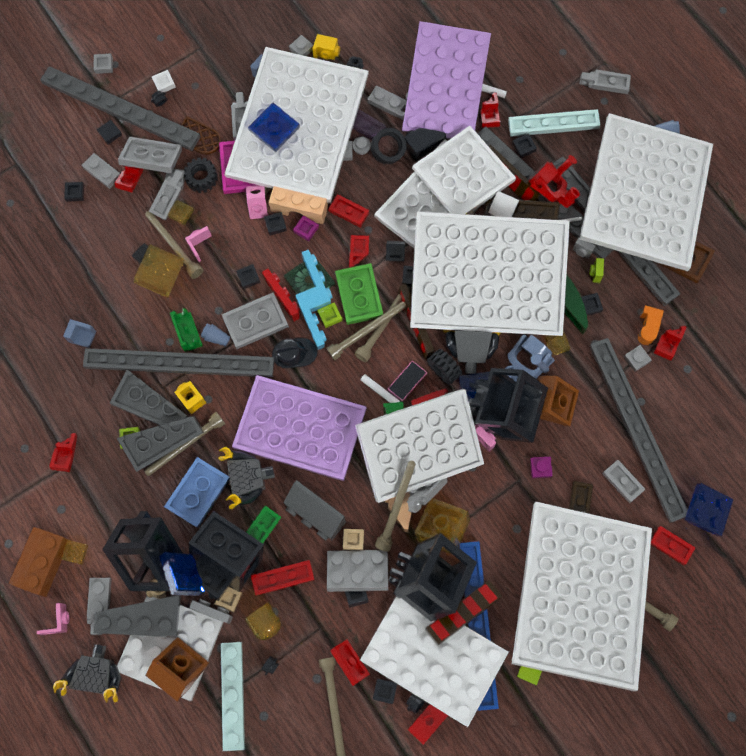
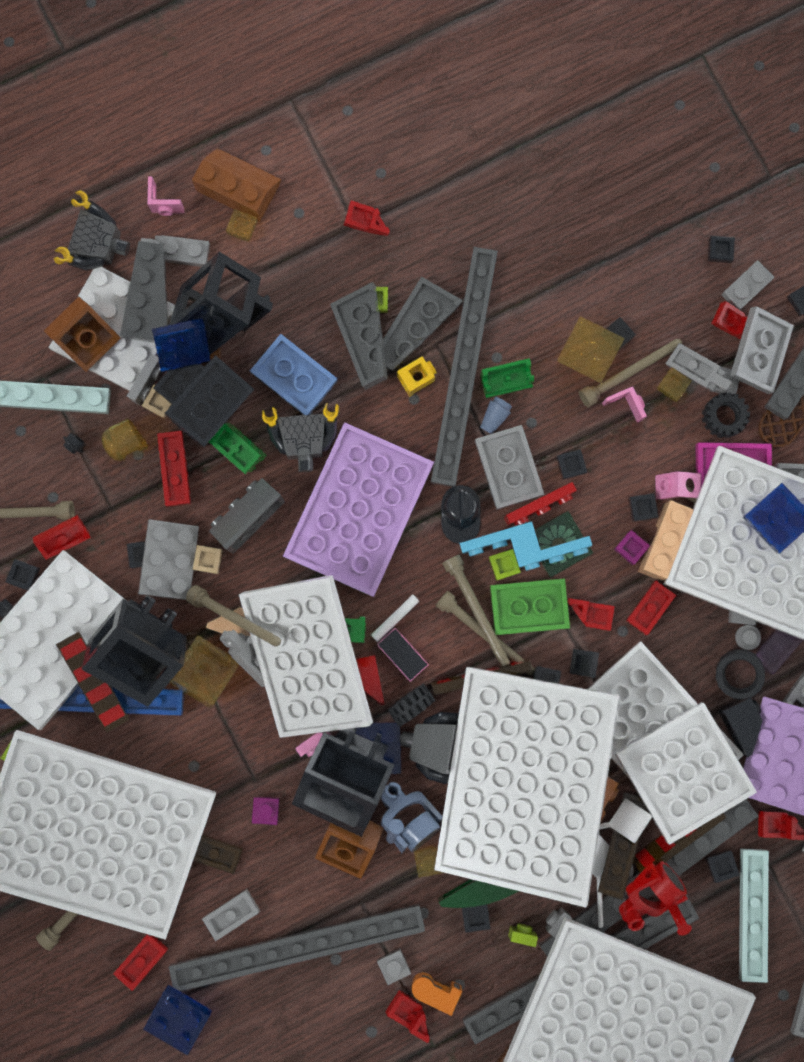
camera: 90 degrees right, 10 degrees up
sand blue panel [63,319,96,348] -> none
dark tan piece [145,412,225,476] -> none

